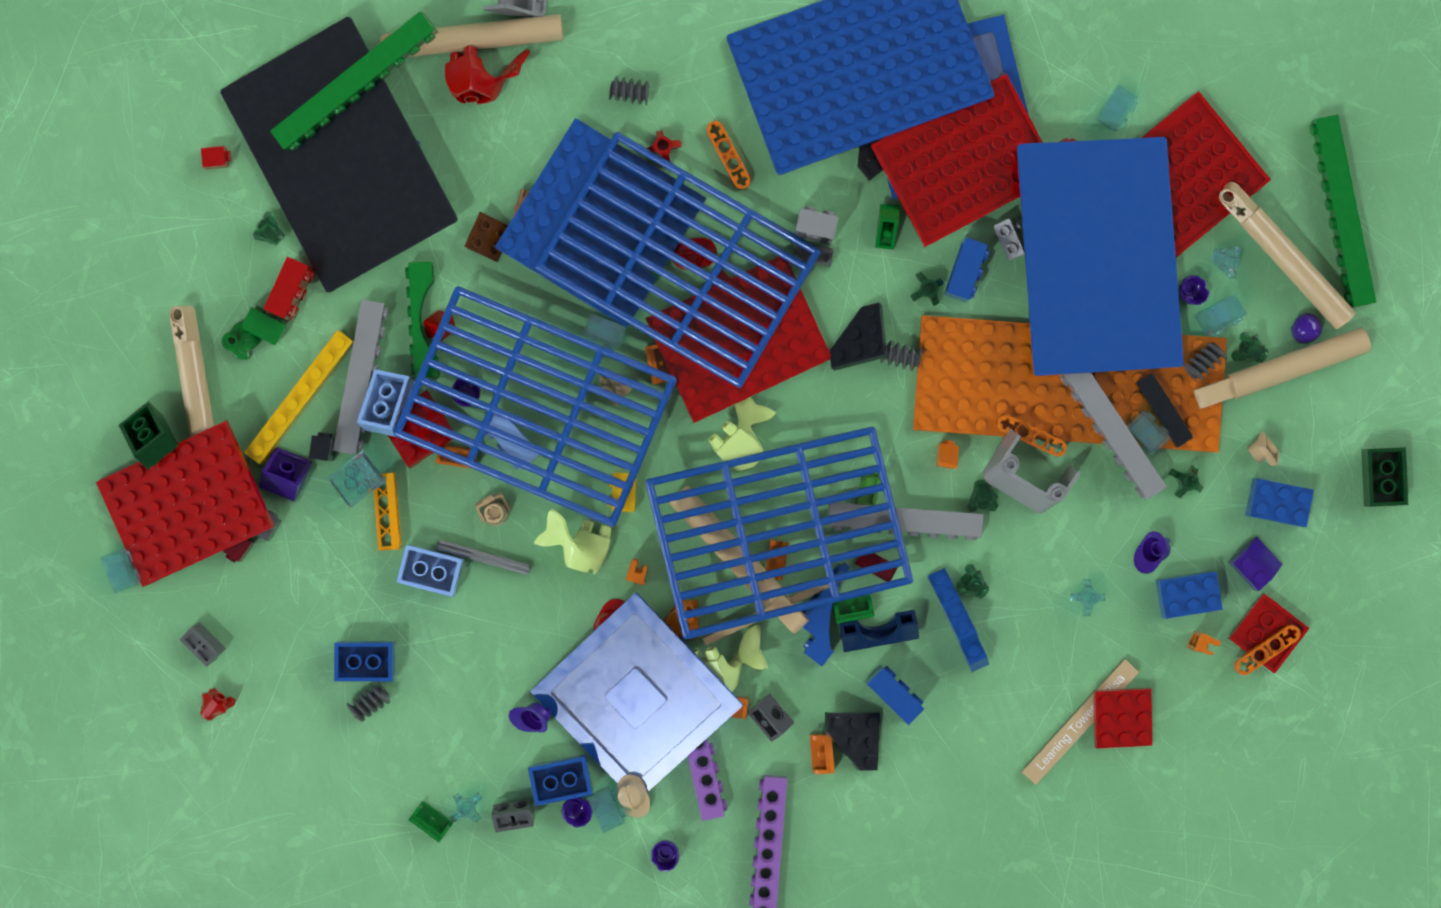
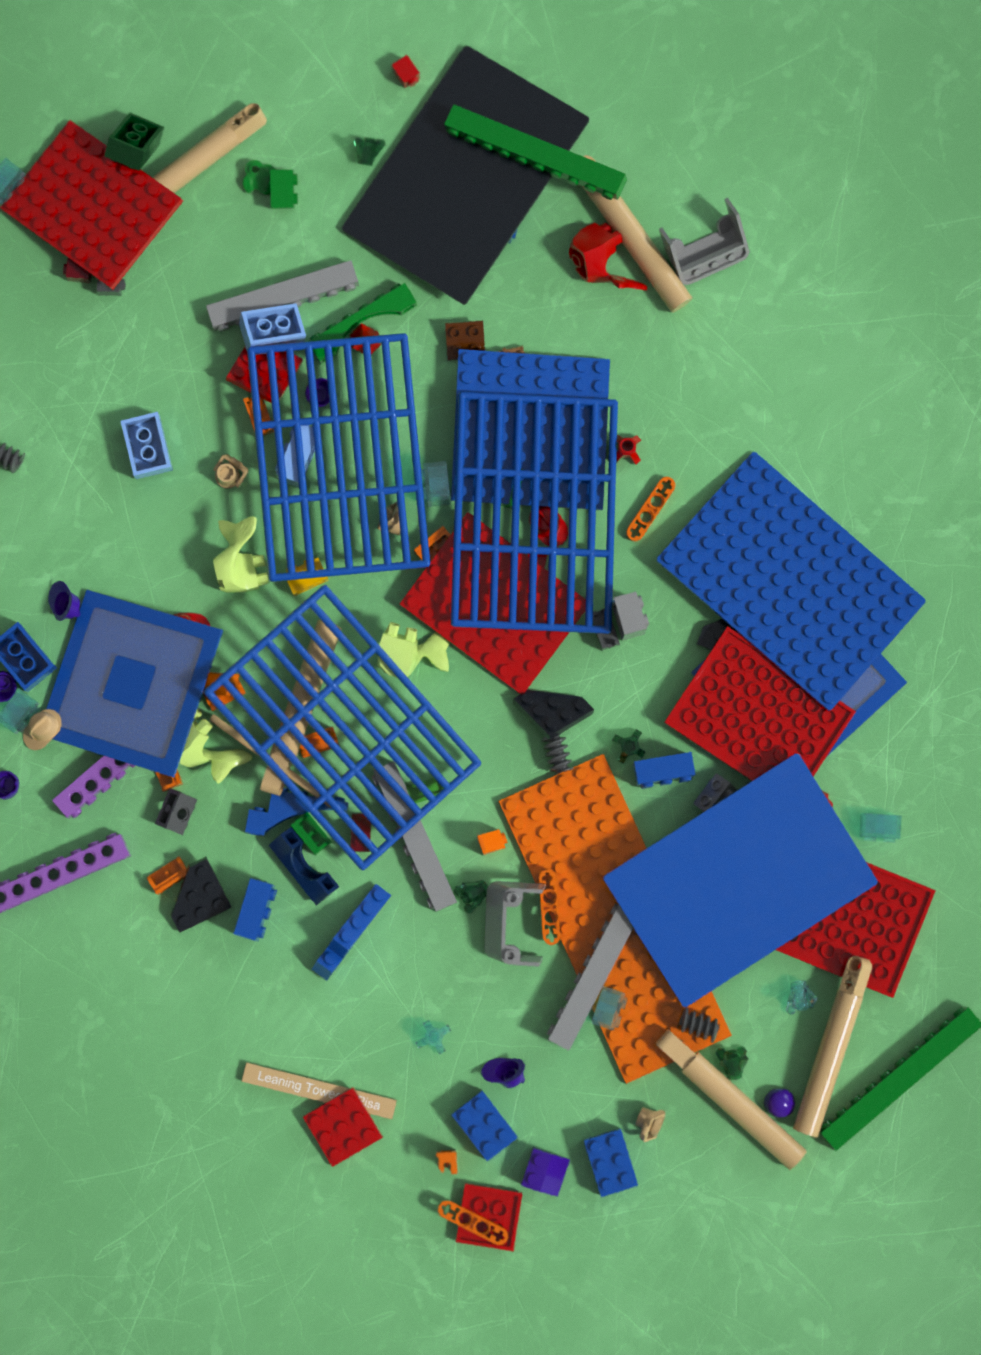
camera: 65 degrees right, 5 degrees down
yellow brick [244,330,354,464] -> none
dark purple slope [259,447,312,501] -> none
red brick [263,256,315,321] -> none
black brick [309,432,335,461] -> none
clear light blue brick [327,451,386,508] -> none
blue brick [334,641,395,681] -> none
light orange fence [372,472,402,551] -> none
light grey axle [437,540,530,575] -> none
dark grey piece [609,76,650,106] -> none
orange hinge [626,558,648,585] -> none
green slope [875,204,899,250] -> none
clear green rock [956,564,989,599] -> none
black tile [1135,373,1193,448] -> none
clear green rock [1169,465,1204,498] -> none
dark purple hair [1179,275,1210,305] -> none
clear light blue brick [1195,294,1247,336] -> none
dark green brick [1361,447,1409,507] -> none

